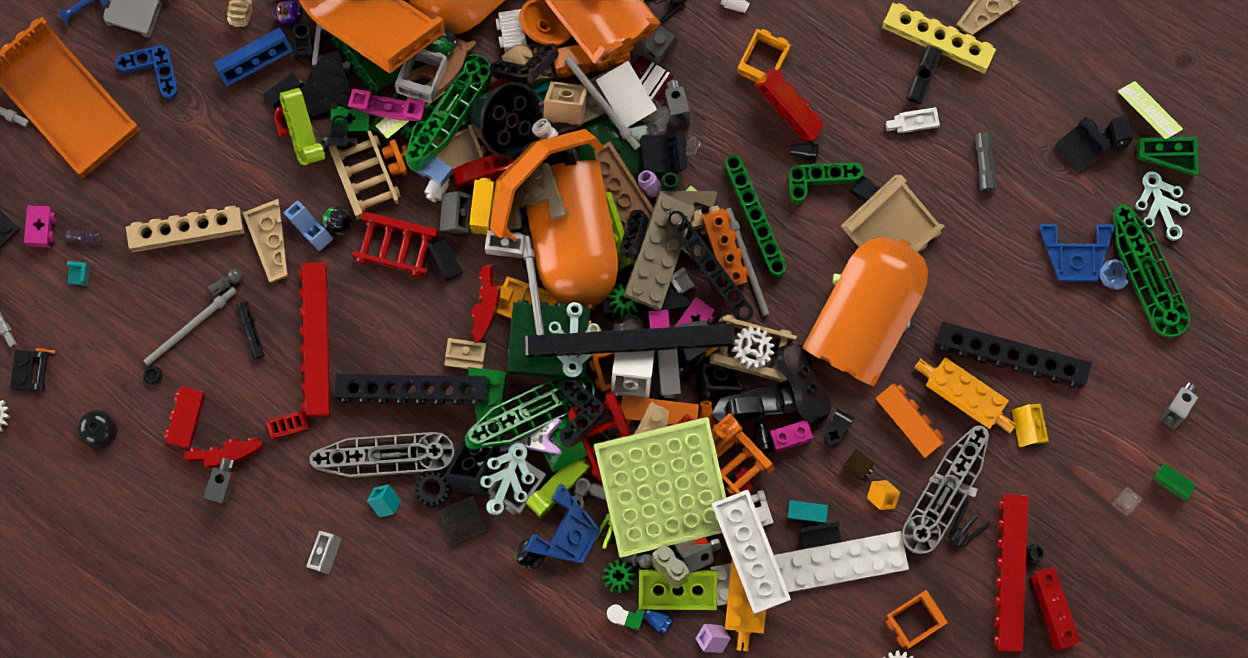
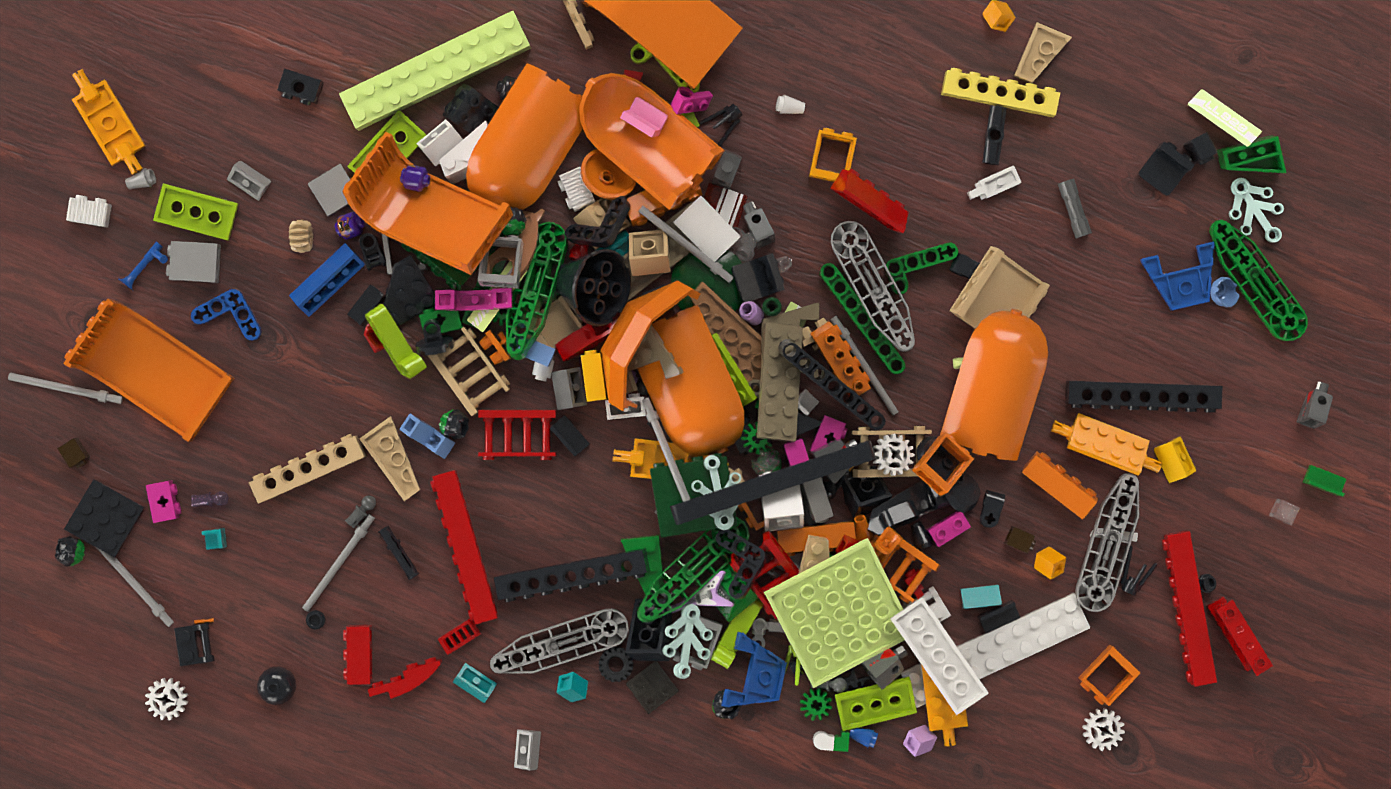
camera: 20 degrees left, 10 degrees up
dark grey torso [204,457,236,503] -> none
tan plate [444,338,486,370] -> none
red slope [471,264,501,343] -> none
white wheel [532,119,558,140] -> none
black beam [620,210,649,258] -> none
brick [652,545,689,589] -> none
black cone [790,142,818,161] -> none
none -> teal slope [453,663,497,703]
none -> light grey beam [831,221,915,352]
none -> orange window [912,433,974,496]

